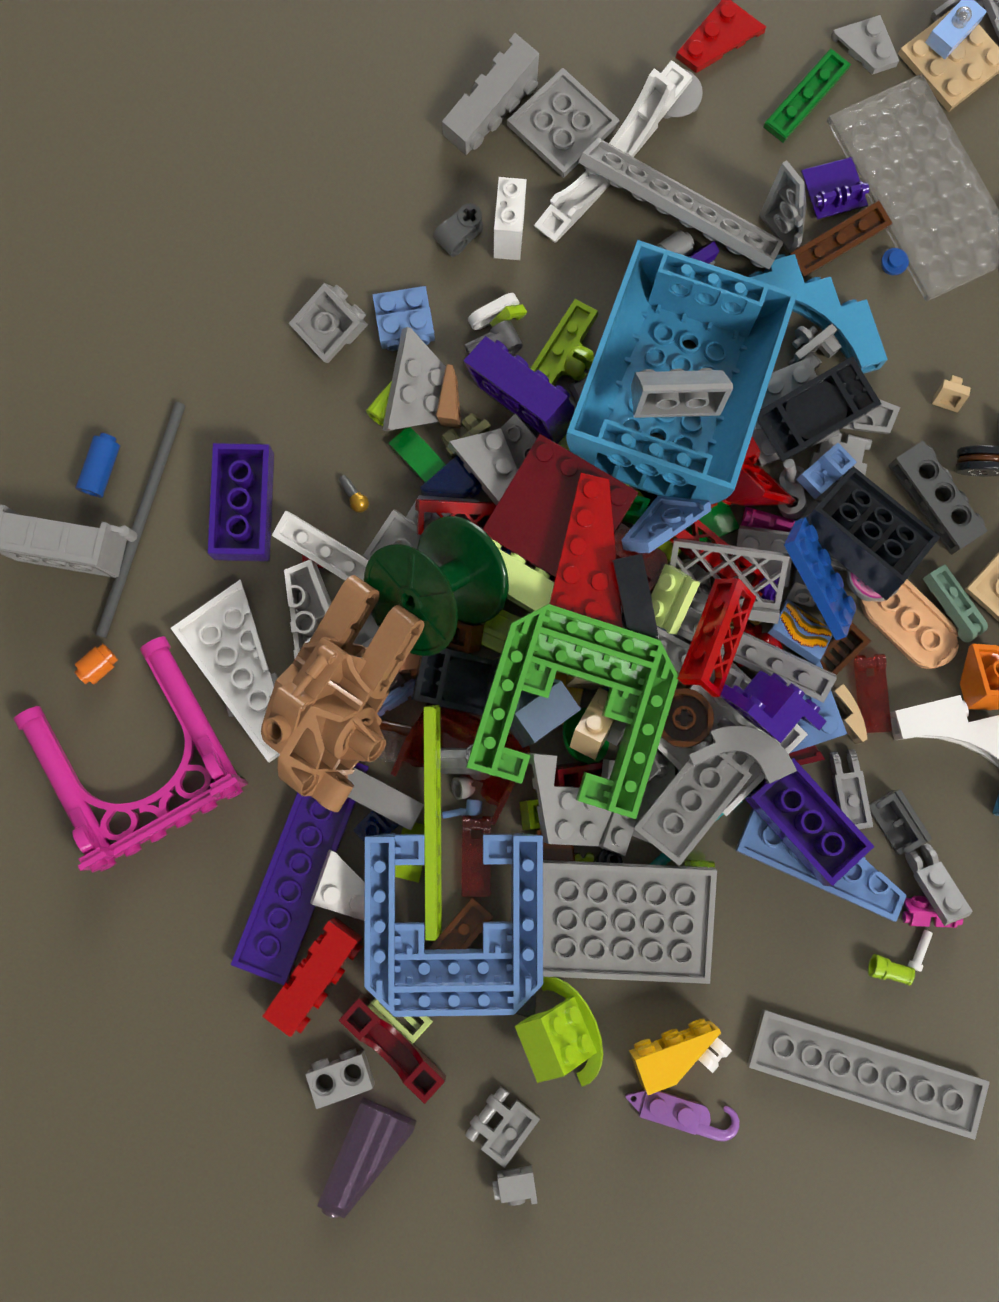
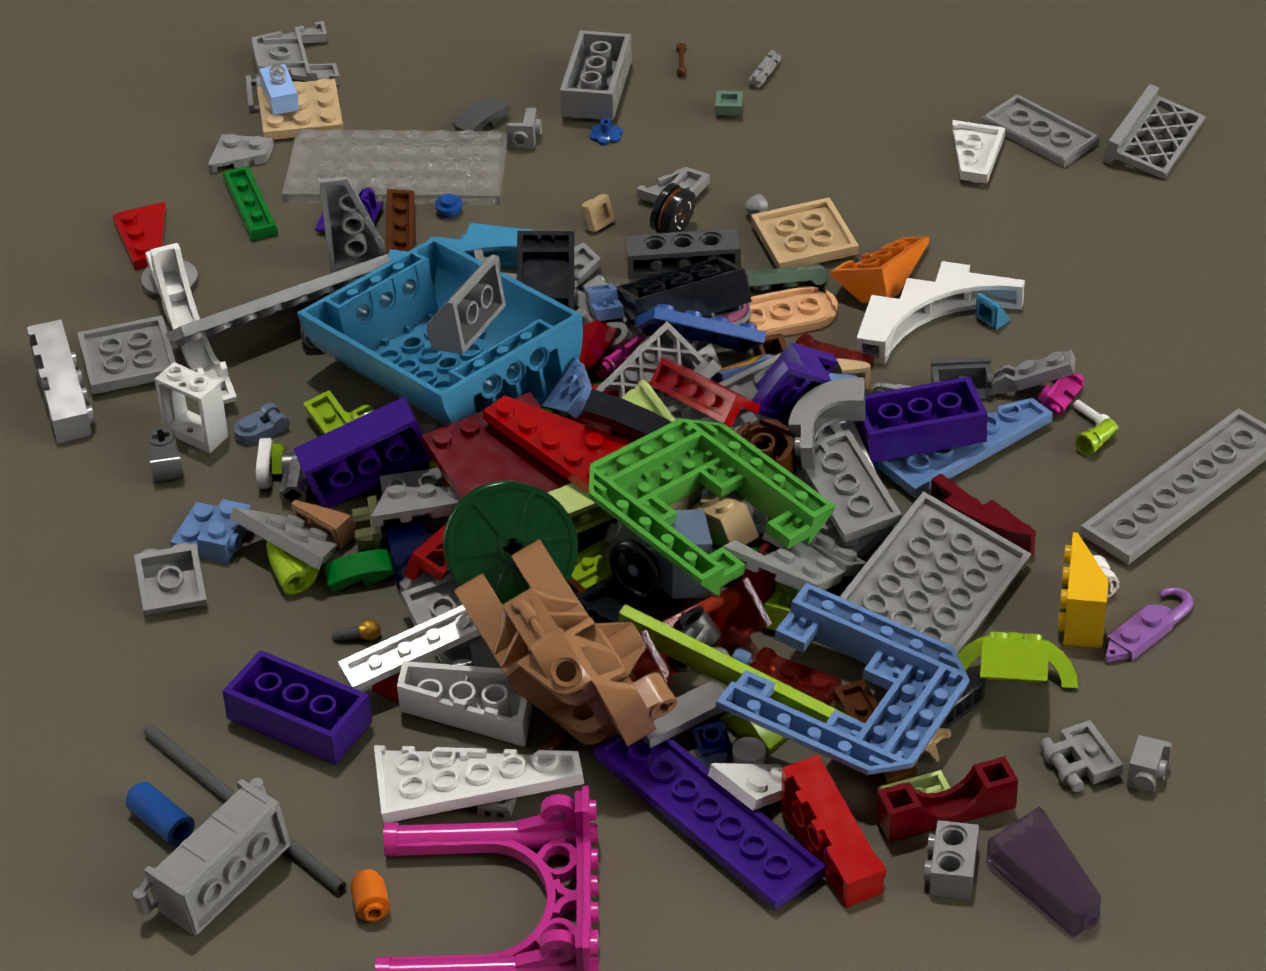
camera: 55 degrees left, 40 degrees down
none -> sand blue plate [233,402,290,445]
none -> dark red slope [931,473,1036,556]

